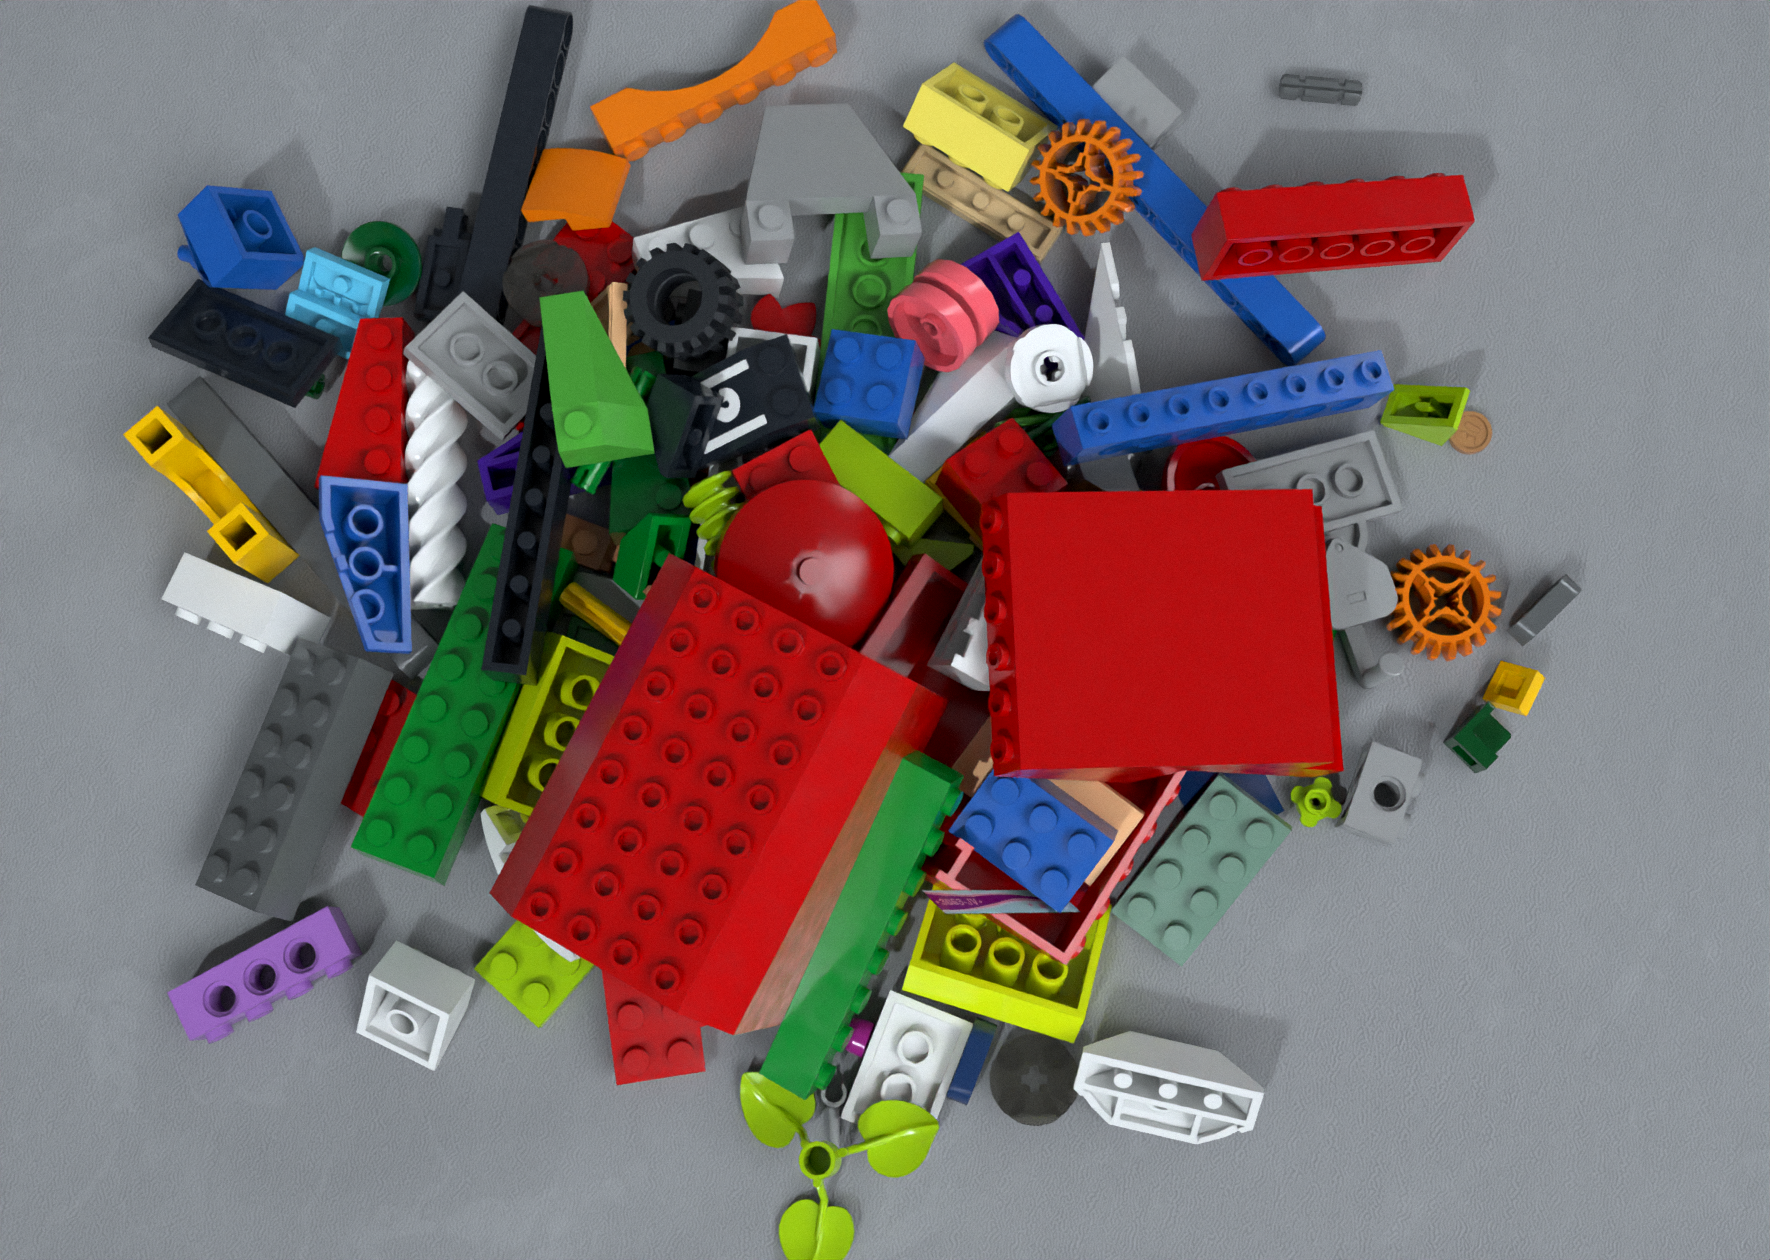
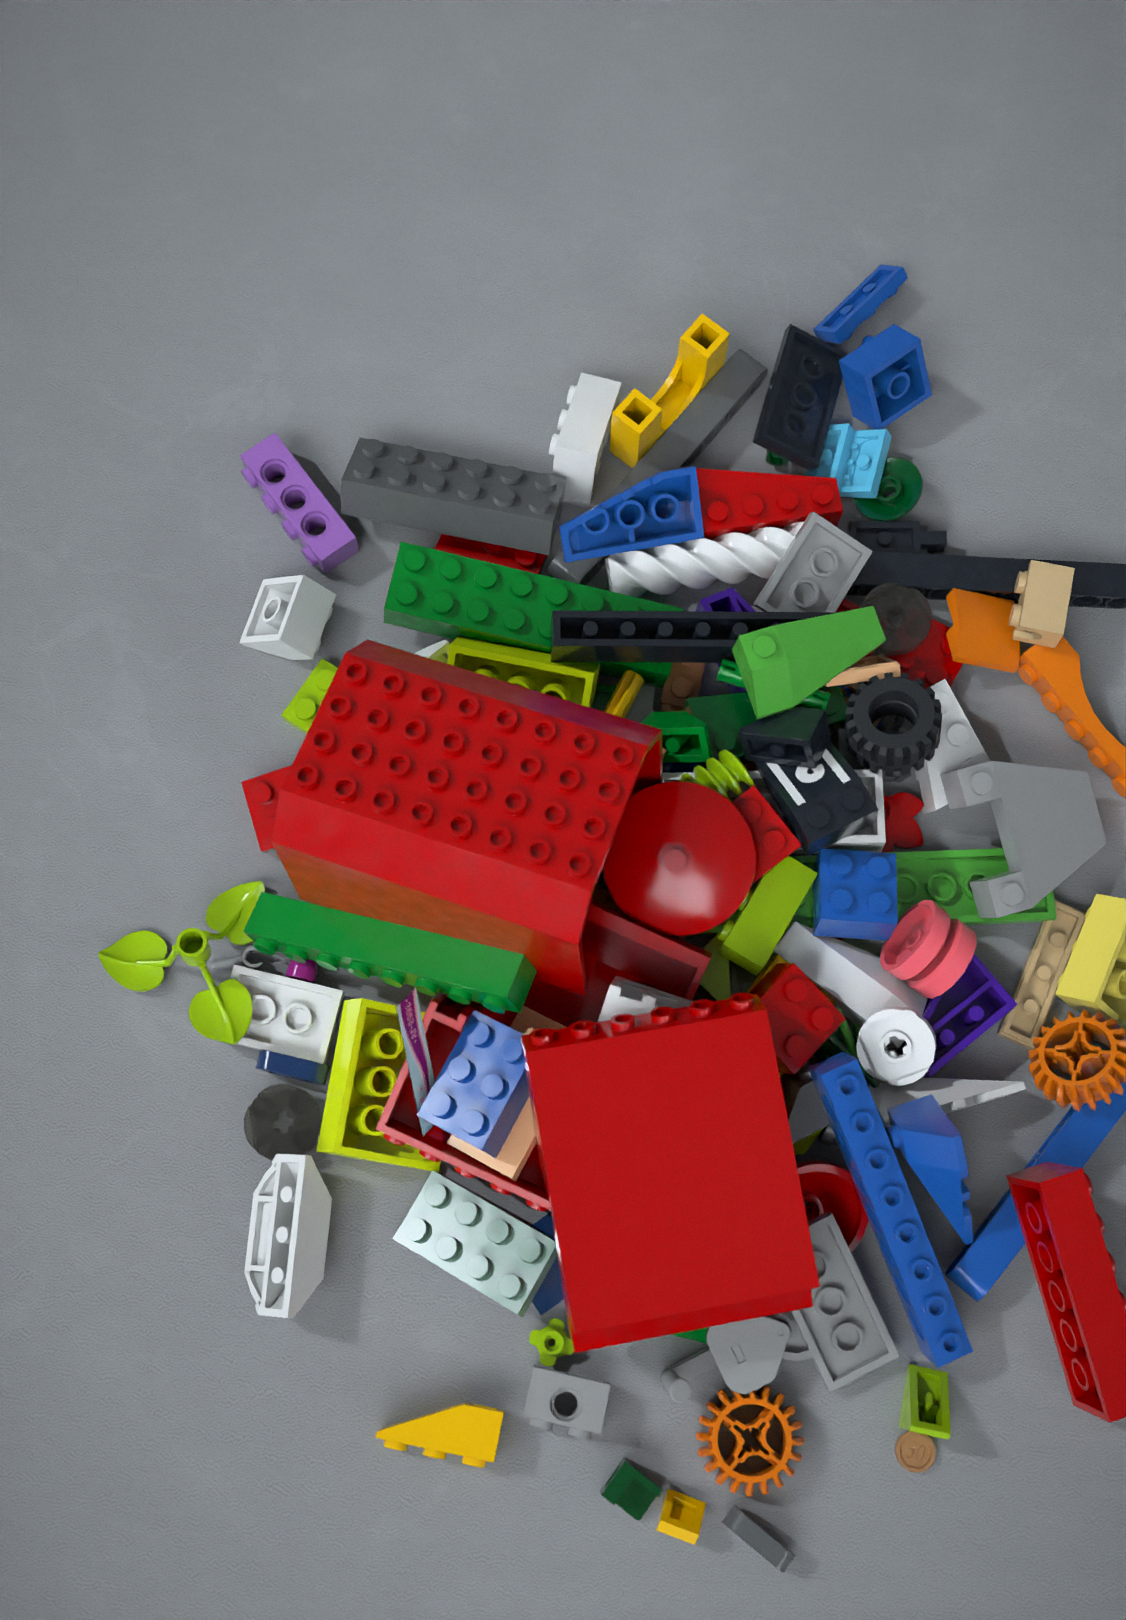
camera: 75 degrees right, 5 degrees down
none -> yellow slope [375,1402,505,1468]
none -> blue plate [813,264,908,344]
none -> blue wedge [885,1094,973,1245]
none -> tan brick [1009,560,1075,648]

